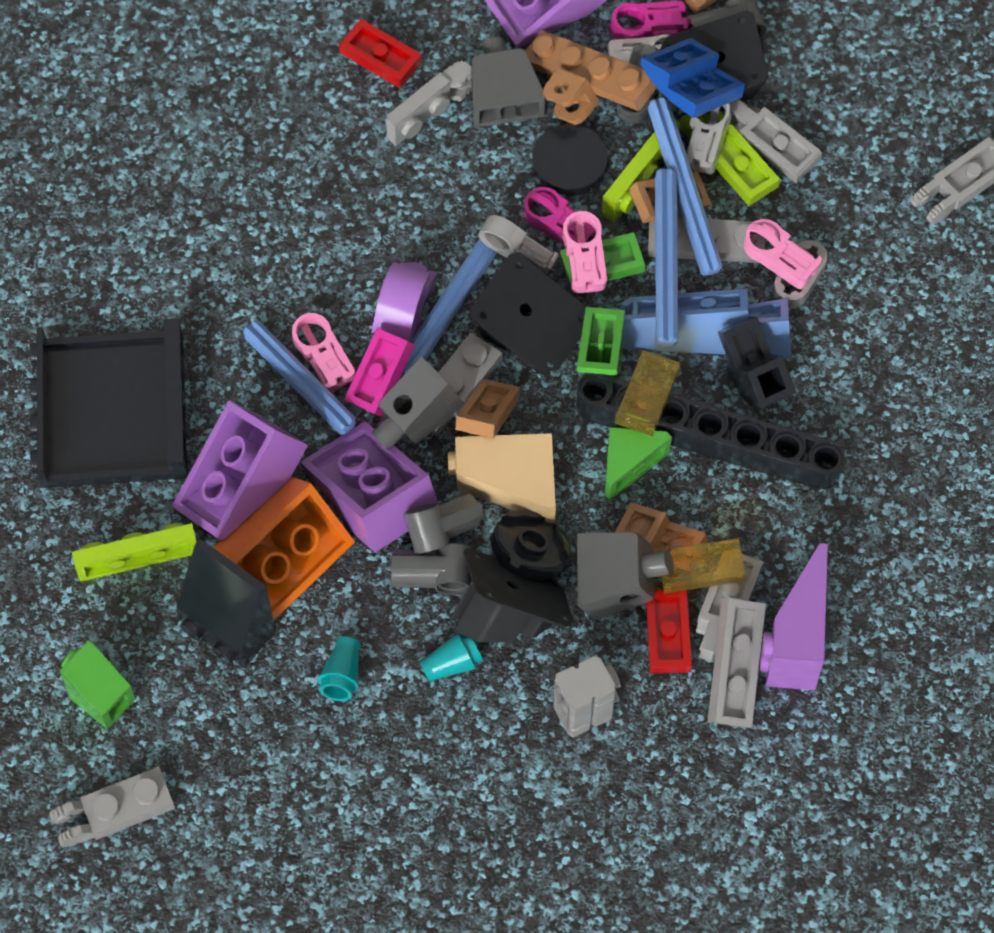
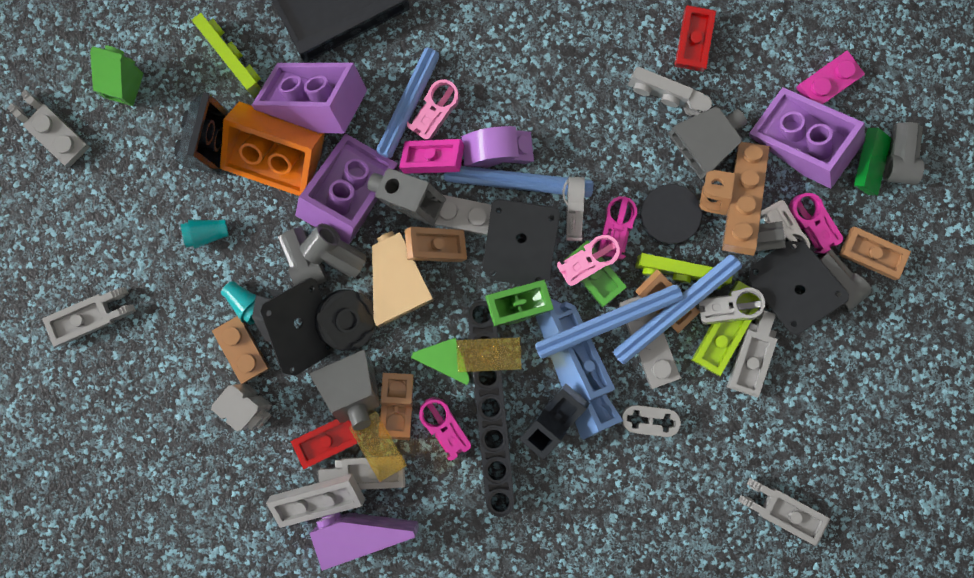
camera: 65 degrees right, 20 degrees up
blue slope [640,38,745,118] -> none
bright pink piece [743,219,822,289] -> none
none -> light grey hinge [42,287,136,347]
none -> medium nougat plate [212,316,270,384]
none -> dark pink piece [419,397,471,461]

